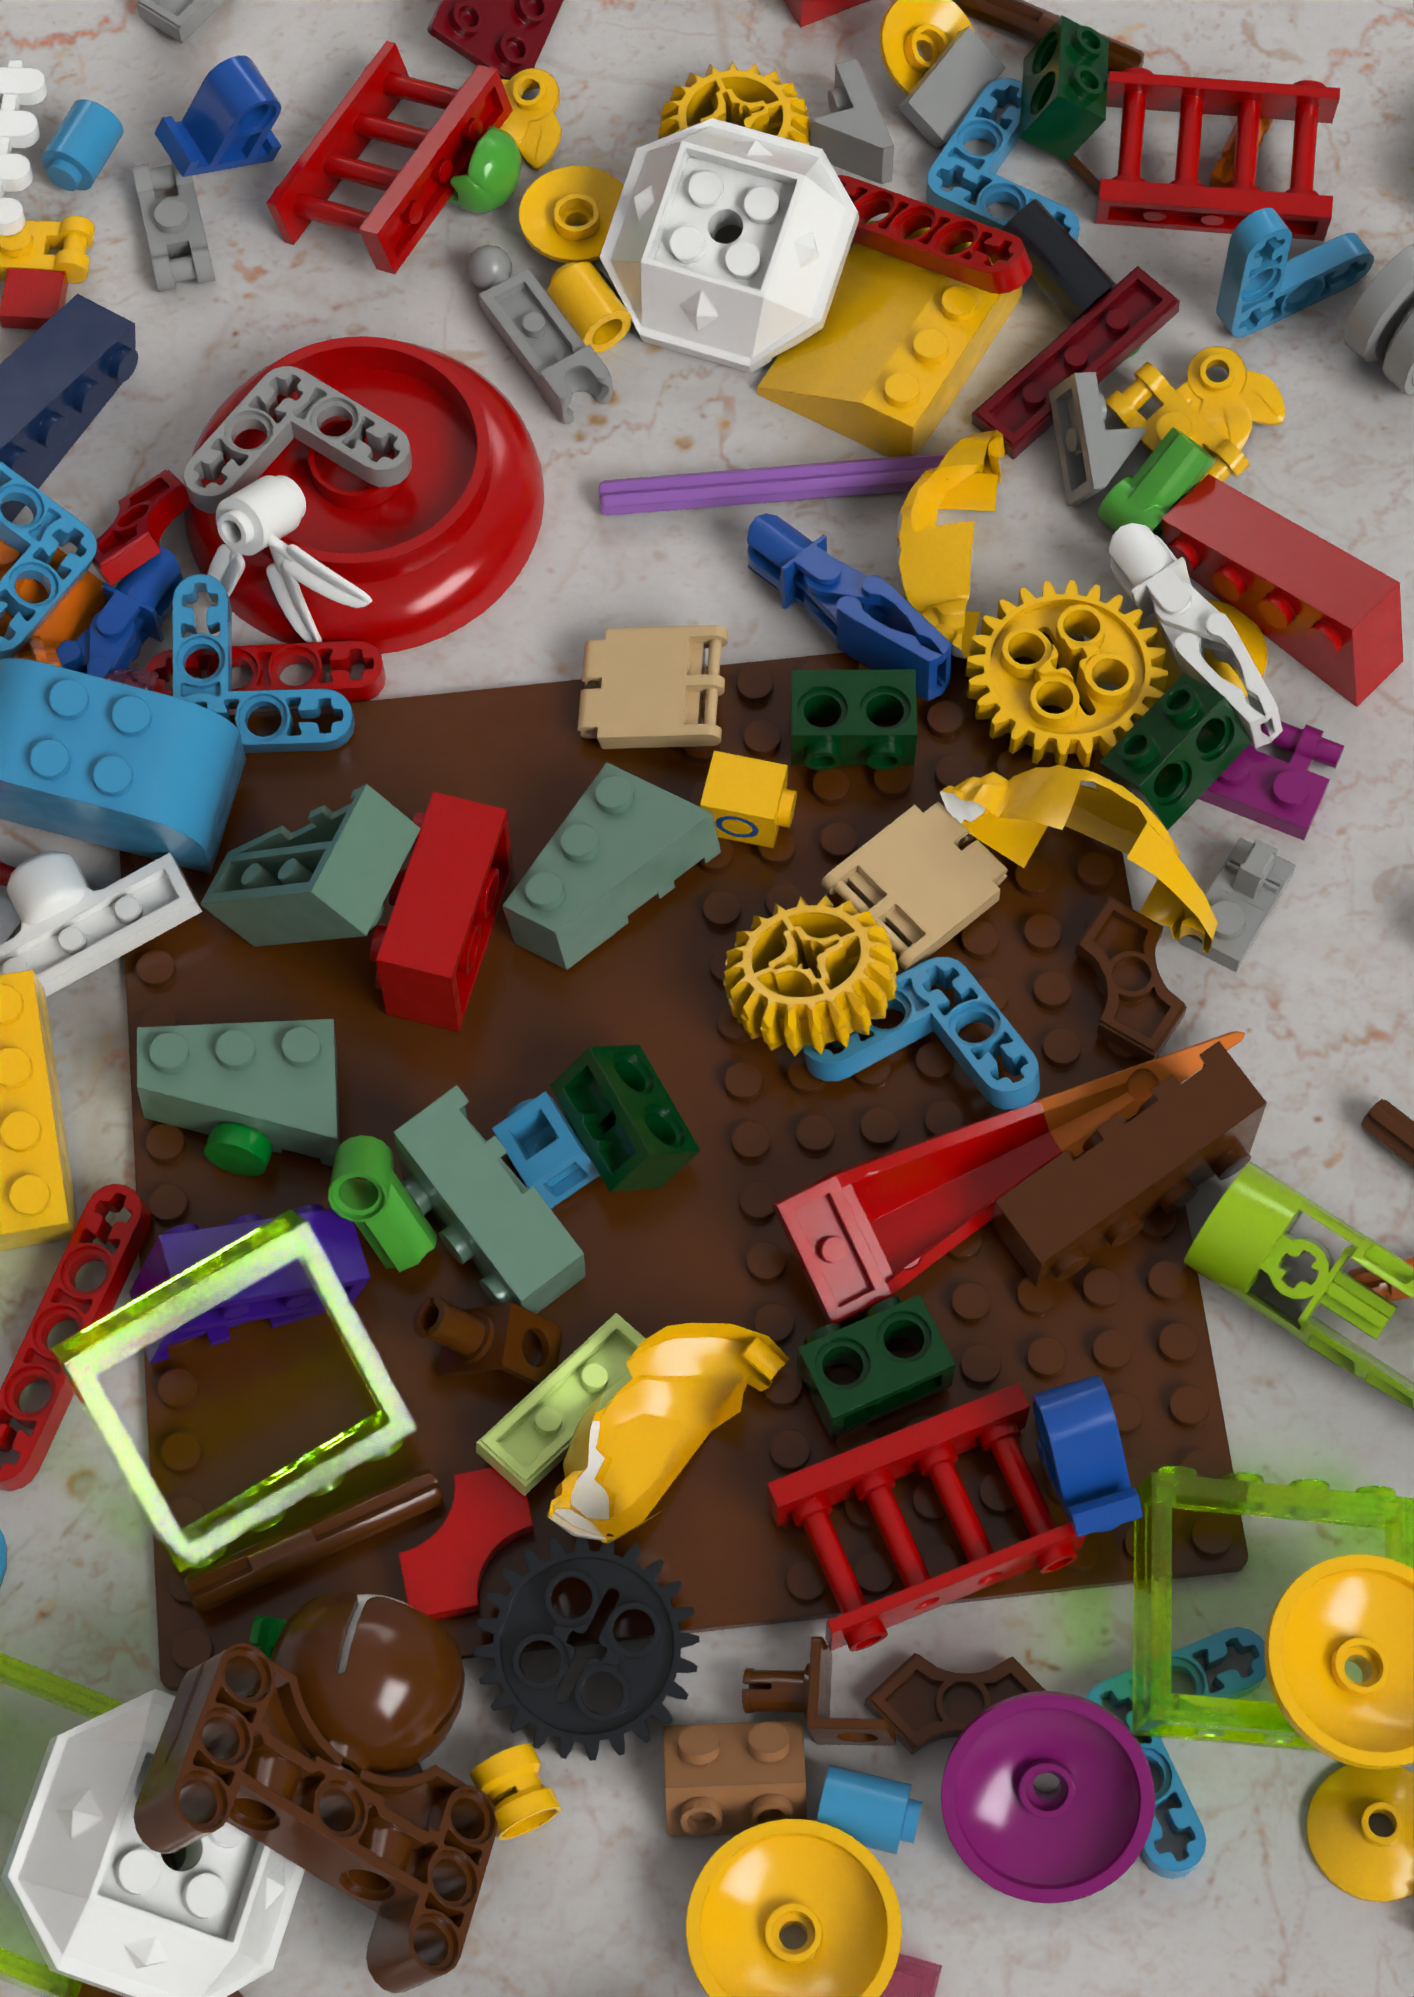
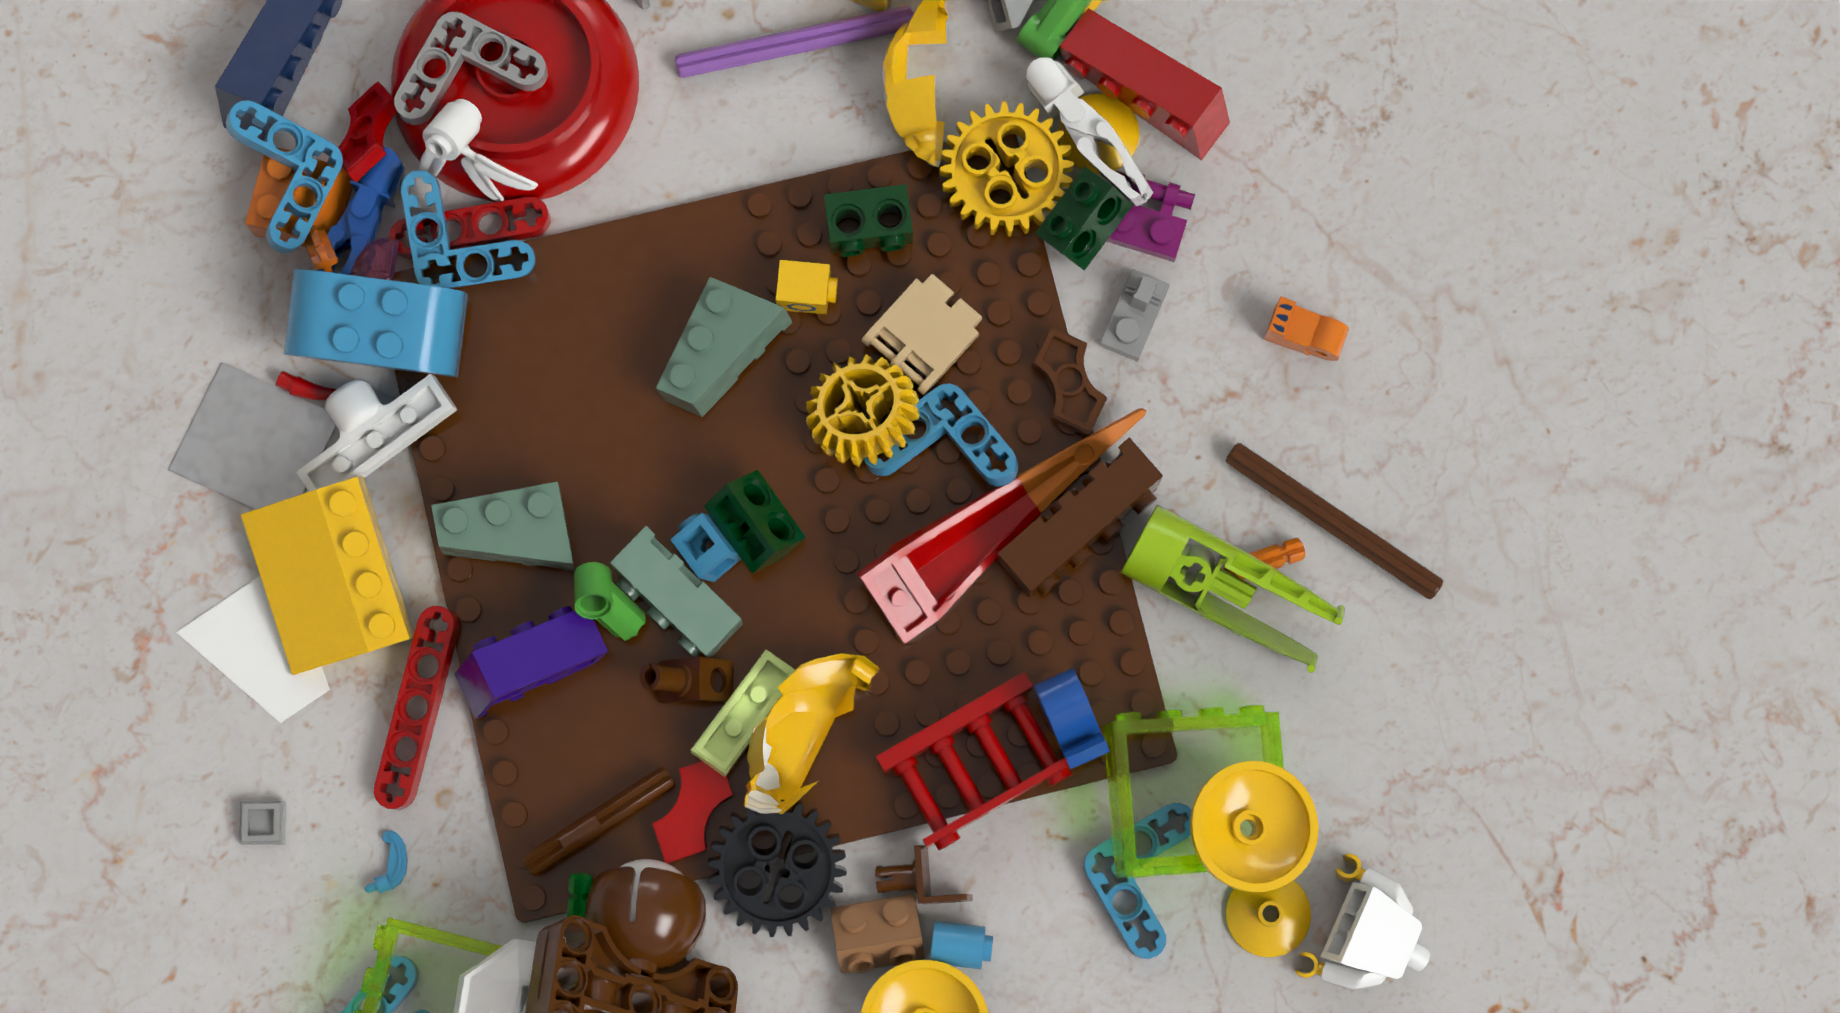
camera: 10 degrees left, 15 degrees up
clear neon green window [50,1209,417,1572] -> none
sand green wedge [200,784,421,947] -> none
green tile [204,1122,273,1176] -> none
red brick [370,792,513,1032] -> none
yellow wheel [469,1744,562,1840] -> none
tan plate [577,625,728,749] -> none
blue arm [747,513,952,701] -> none
dark green brick [797,1294,956,1439] -> none
reddish brown tile [864,1653,1046,1755] -> none
yellow animal [940,765,1218,953] -> none
magenta dish [941,1691,1155,1903] -> none

